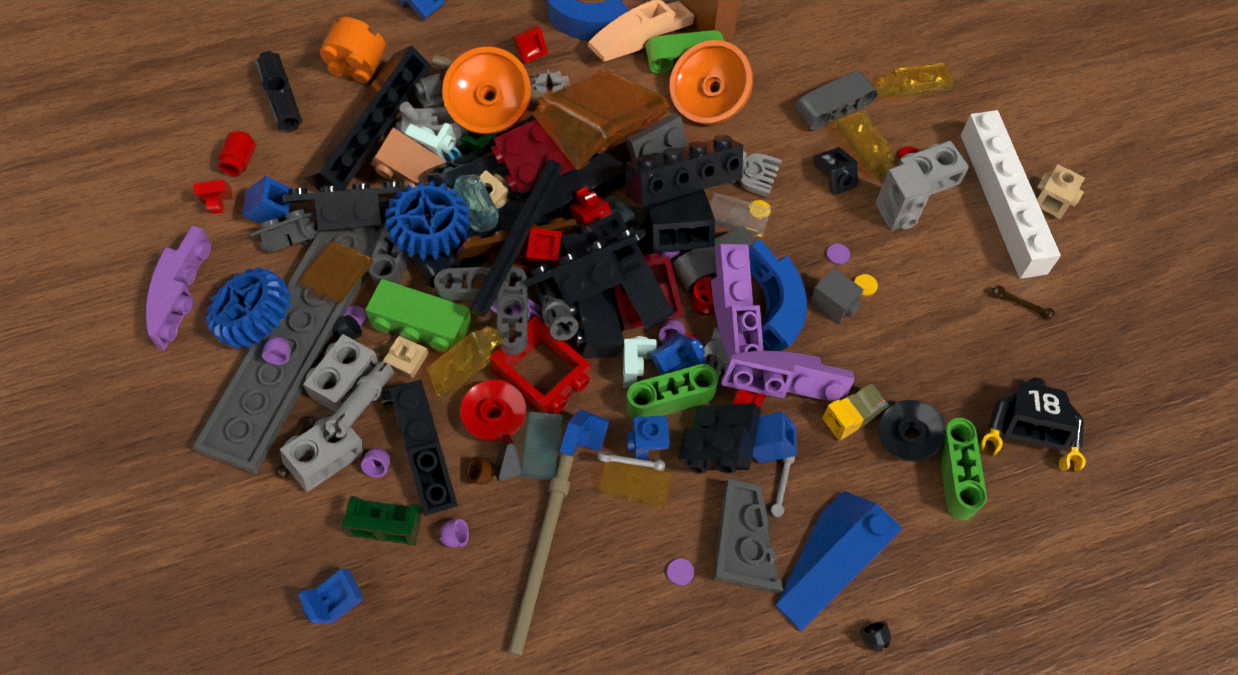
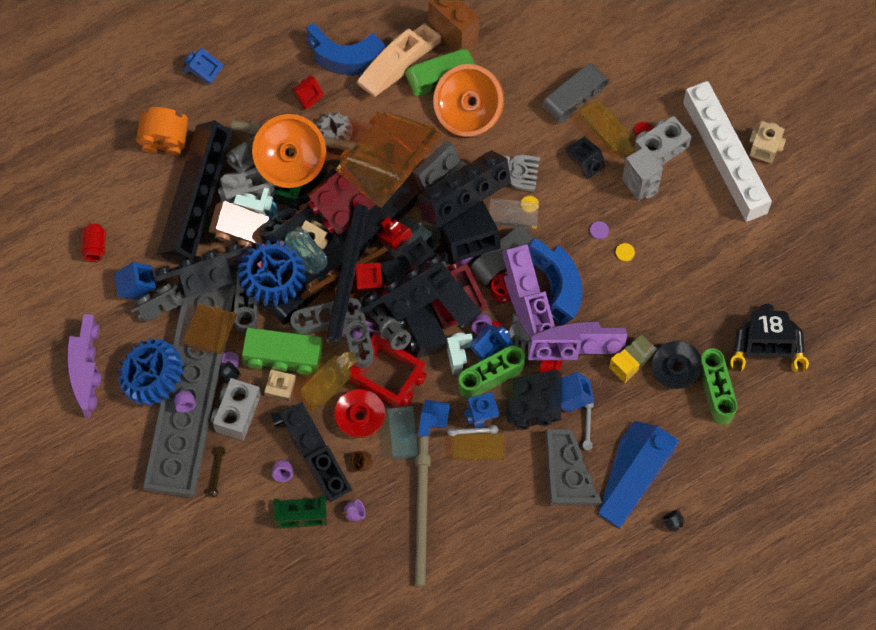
camera: 10 degrees left, 5 degrees up
red tile [193,180,233,214] -> none
black piece [255,51,303,132] -> none
light grey brick [280,413,363,492] -> none
blue bracket [298,569,365,624] -> none
light grey pin [326,362,394,438] -> none
black slope [494,434,523,481] -> none
medium lavender piece [667,558,694,586] -> none
dark grey brick [810,268,864,324] -> none
clear yellow hinge [874,62,954,97] -> none
dark brown hinge [993,285,1055,320] -> none

